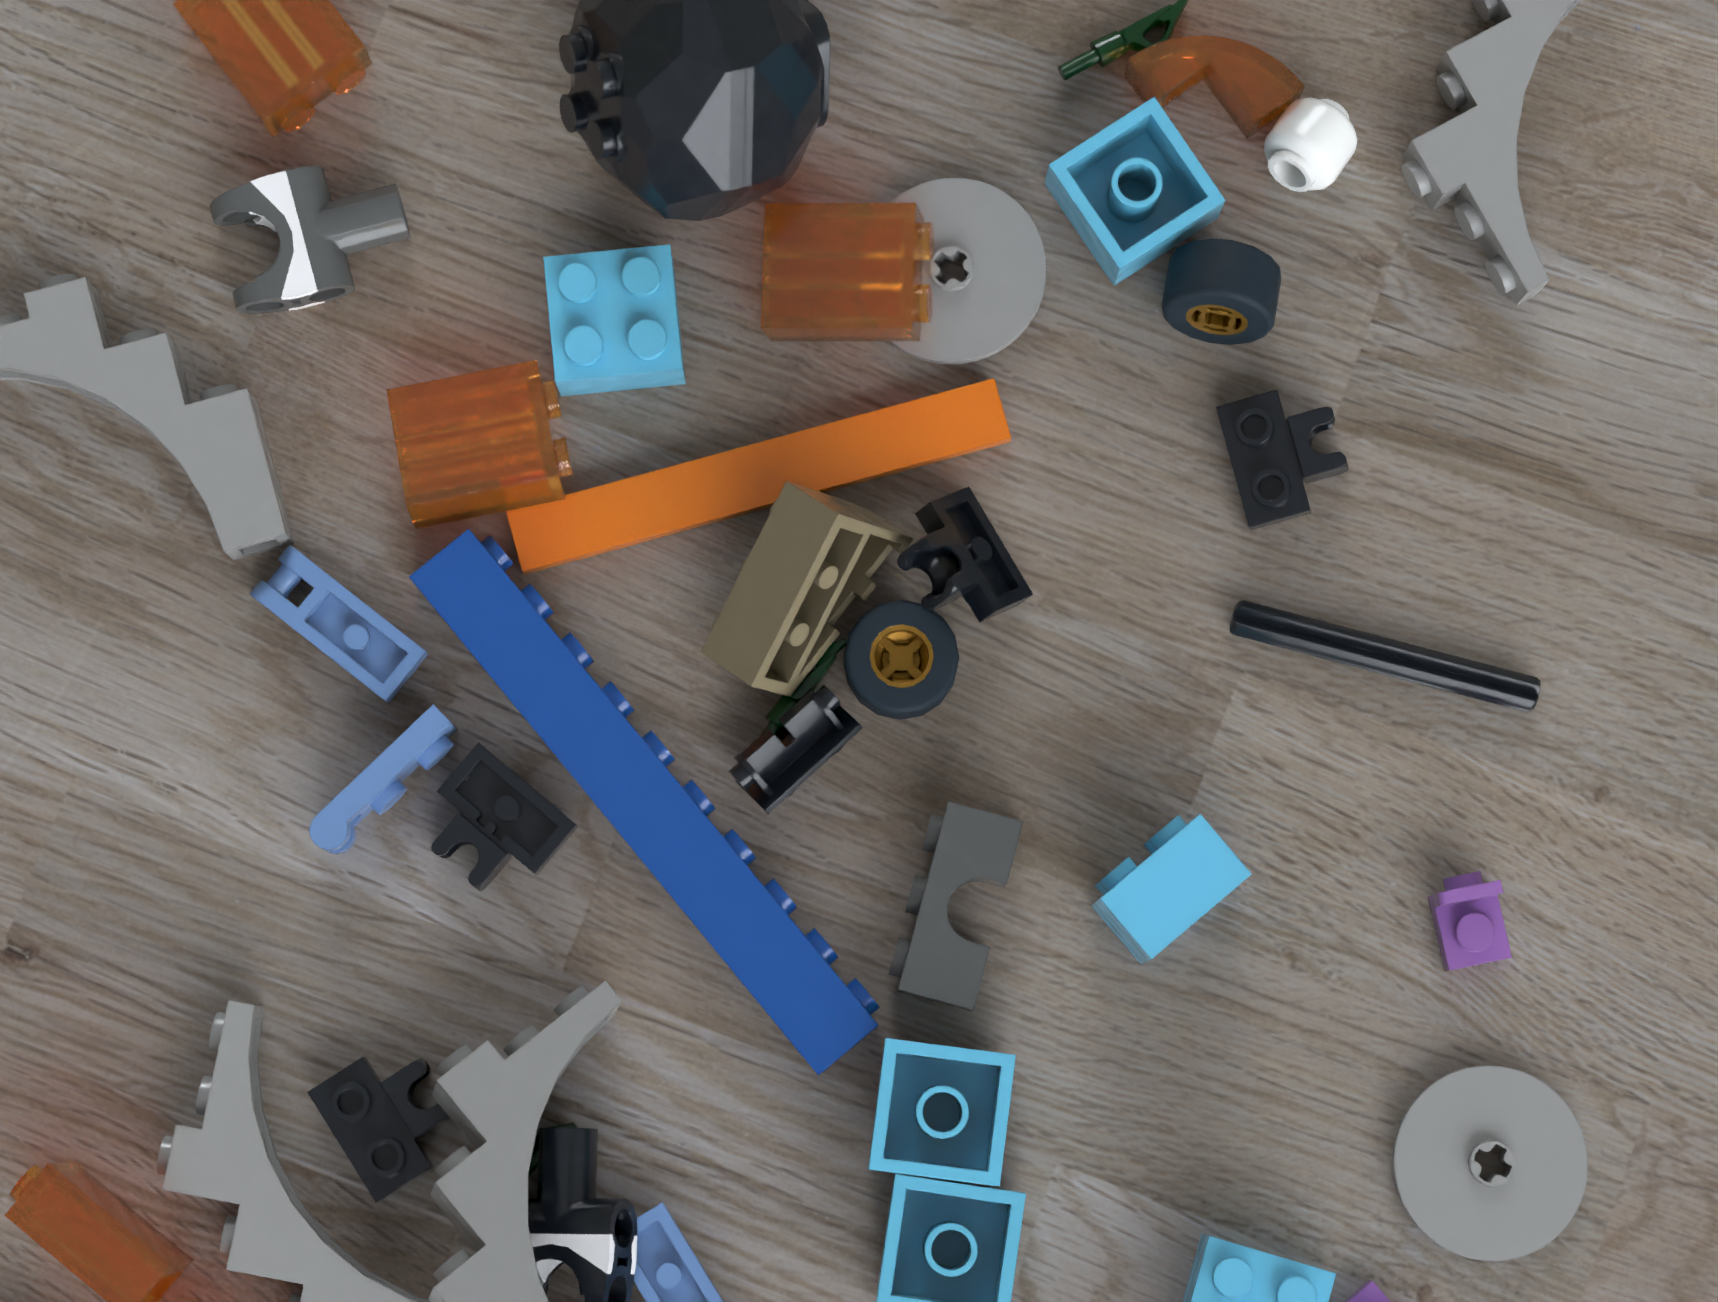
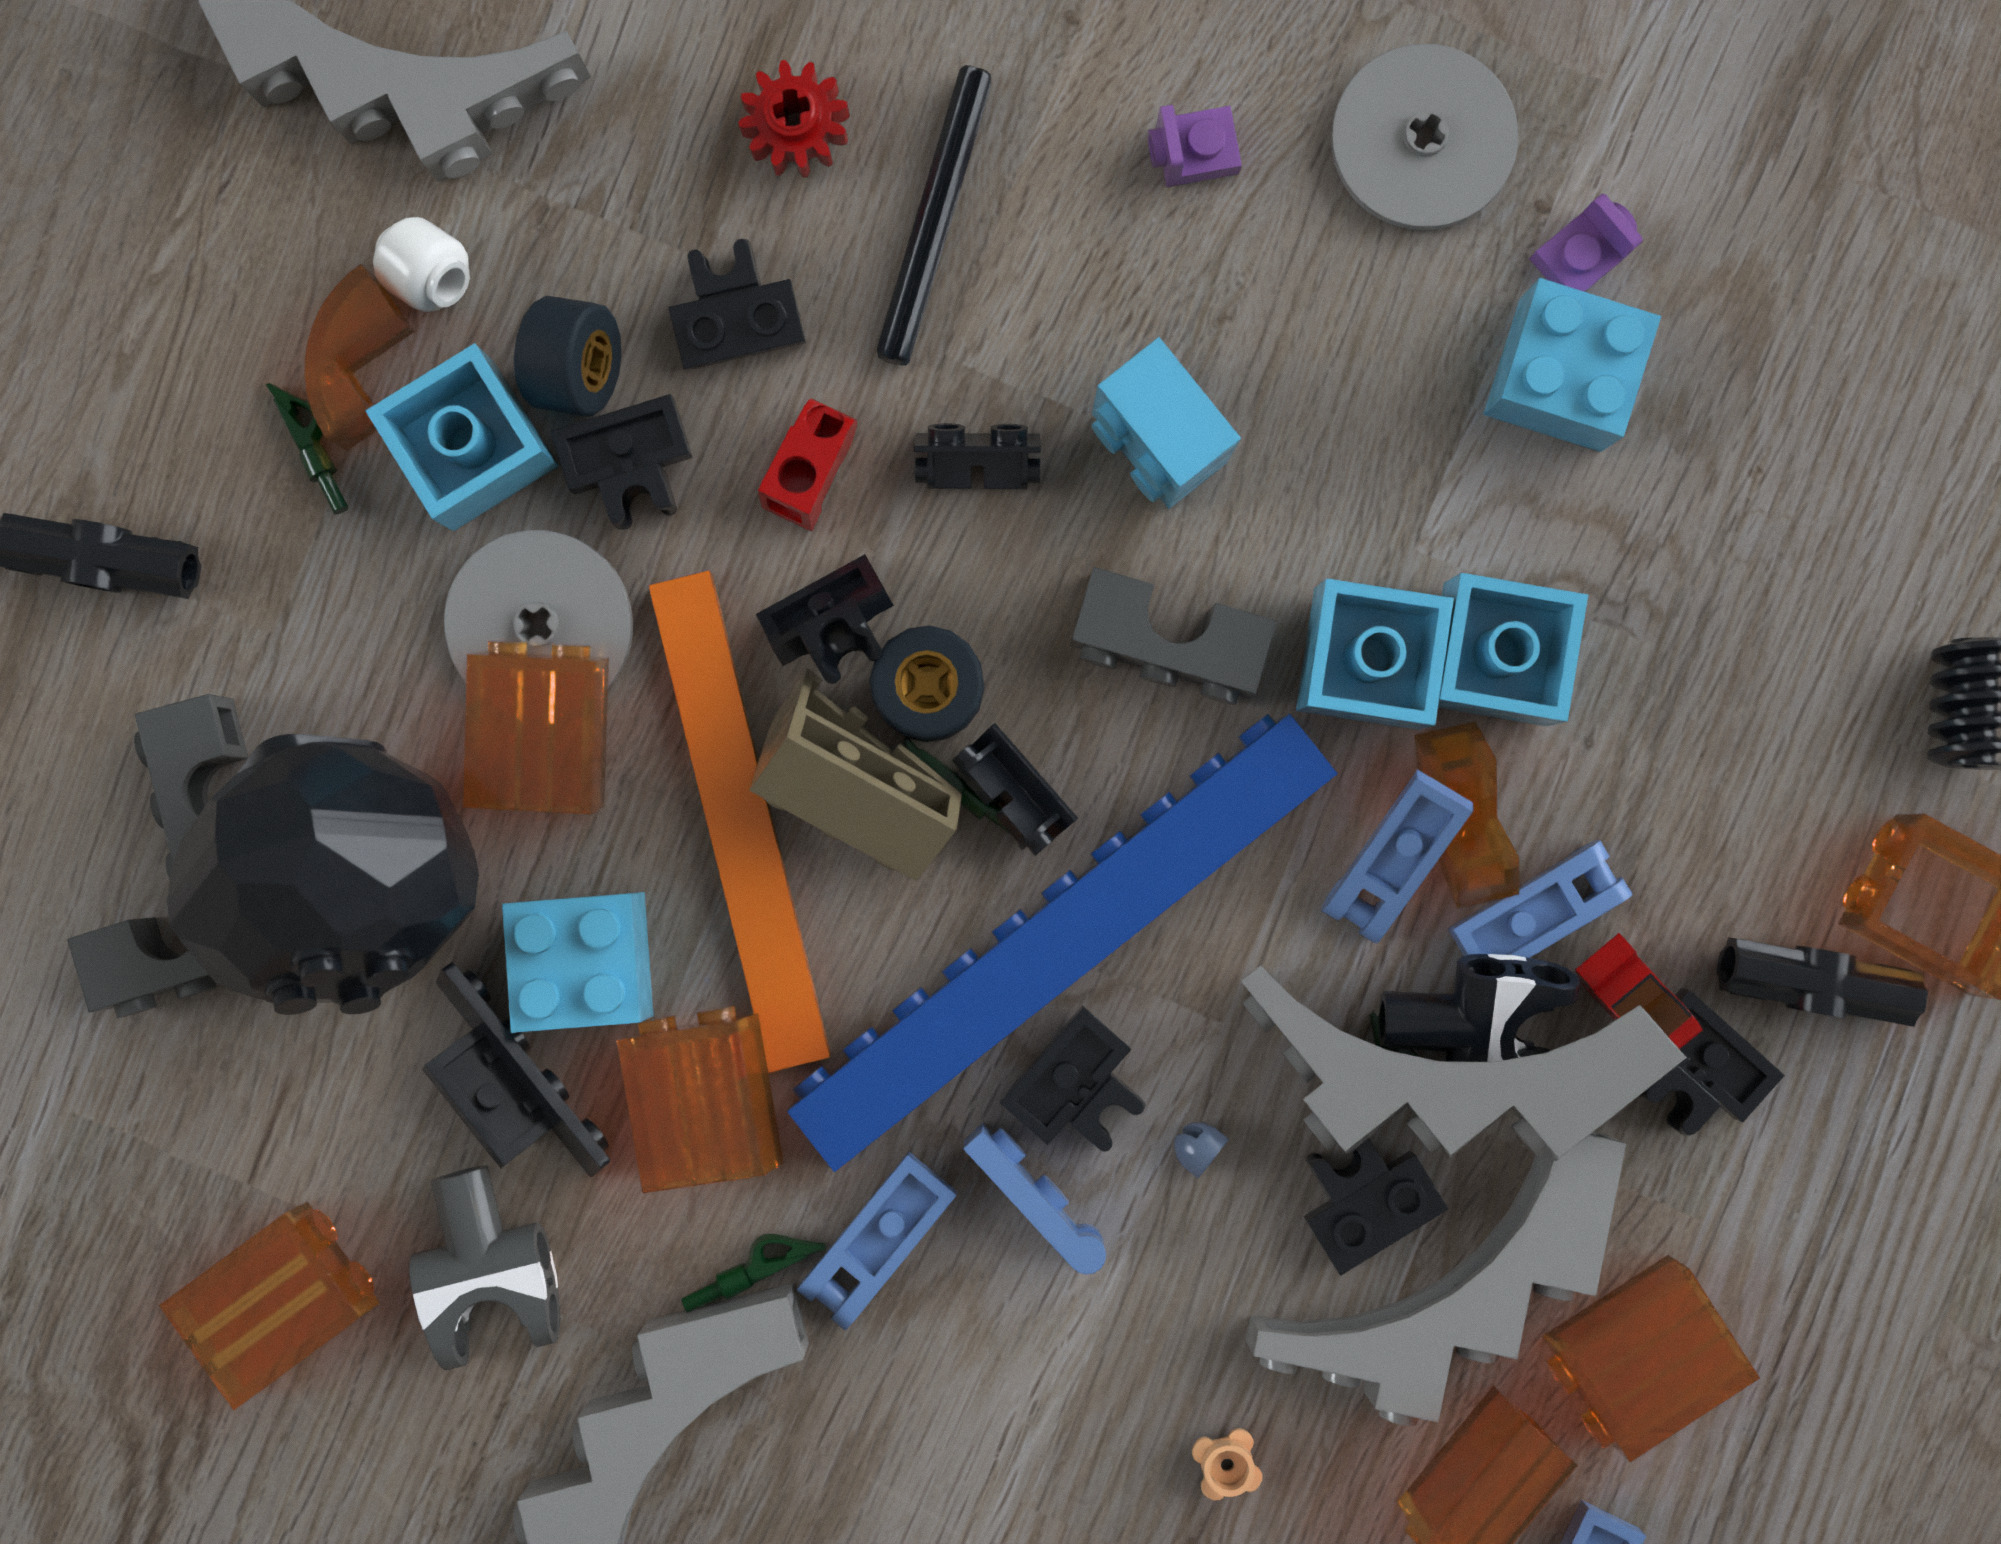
camera: 85 degrees left, 5 degrees up
none -> black bracket [422,962,611,1177]
none -> black plate [551,394,693,530]
none -> dark green hand [681,1234,827,1312]
none -> red gear [738,60,850,178]
none -> red leg [758,398,858,532]
none -> black hinge [914,423,1041,490]
none -> sand blue hinge [1174,1122,1229,1179]
none -> light nougat plate [1192,1428,1263,1500]
none -> medium blue plate [1321,769,1473,944]
none -> clear orange brick [1414,721,1519,908]

